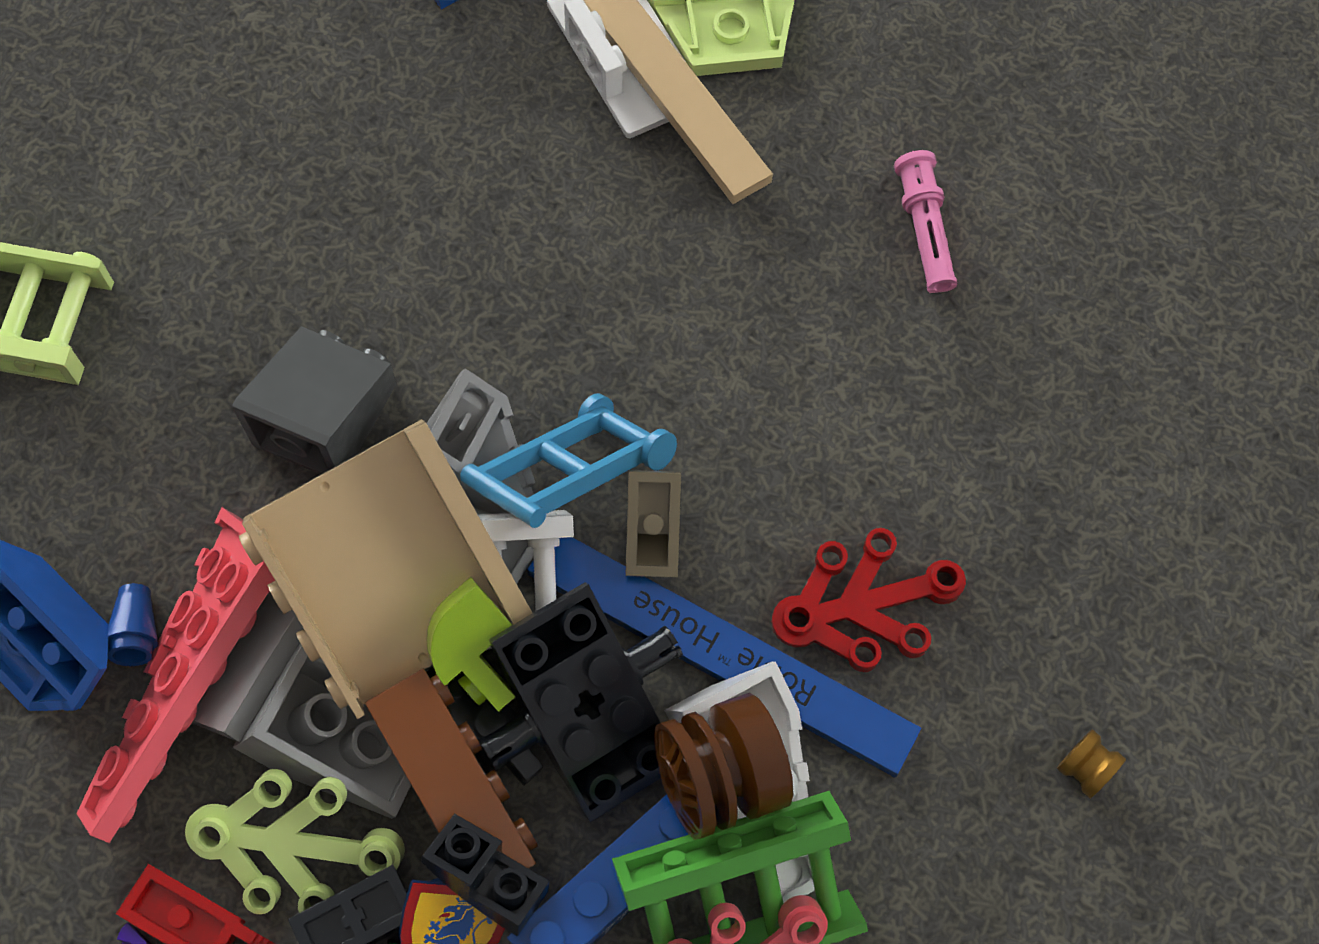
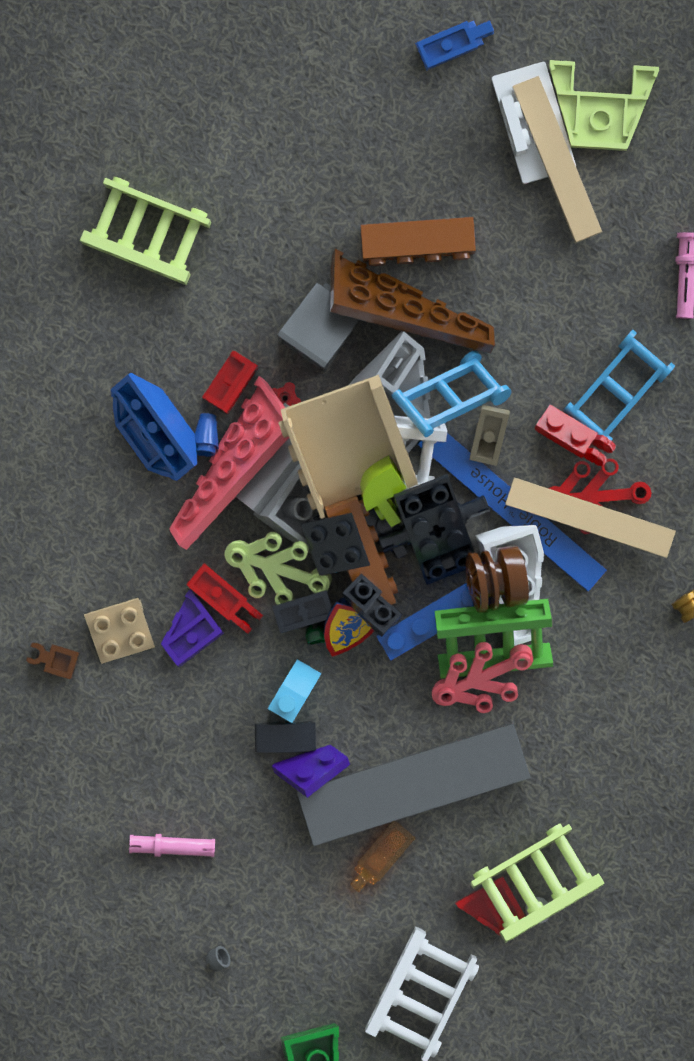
camera: 15 degrees right, 20 degrees up
none -> red hinge [202,350,258,414]
none -> black hinge [301,512,370,576]
none -> reddish brown wing [330,249,495,354]
none -> dark orange brick [360,217,476,266]
none -> tan tile [505,477,676,558]
none -> hinge [534,405,616,466]
none -> dark azure piece [563,330,675,440]

